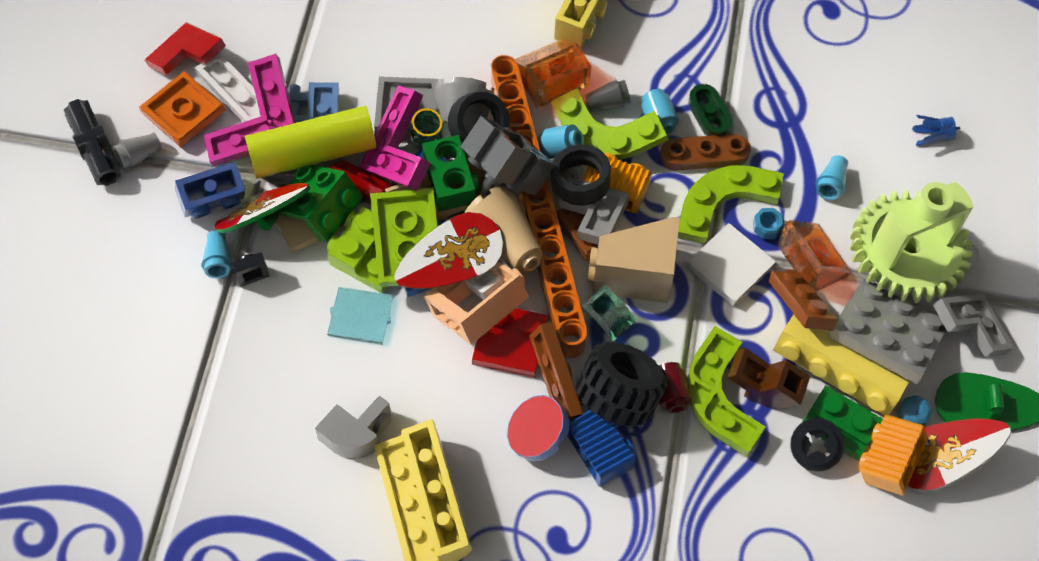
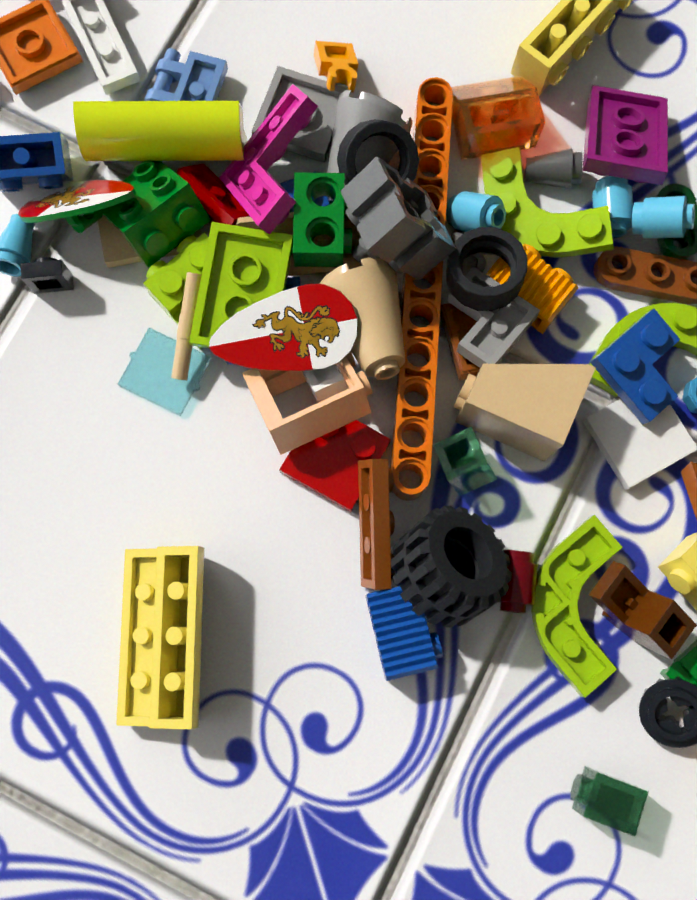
camera: 15 degrees right, 15 degrees up
dark pink plate [204,54,296,166] -> none
light grey brick [315,395,391,459] -> none
clear green wheel [409,108,442,148] -> none
tile [507,395,569,462] -> none
none -> tan piece [171,272,202,381]
none -> light orange plate [314,41,359,92]
none -> clear green brick [570,766,648,837]
none -> magenta plate [583,85,668,185]
none -> blue plate [590,309,680,425]
none -> medium azure brick [632,196,695,239]

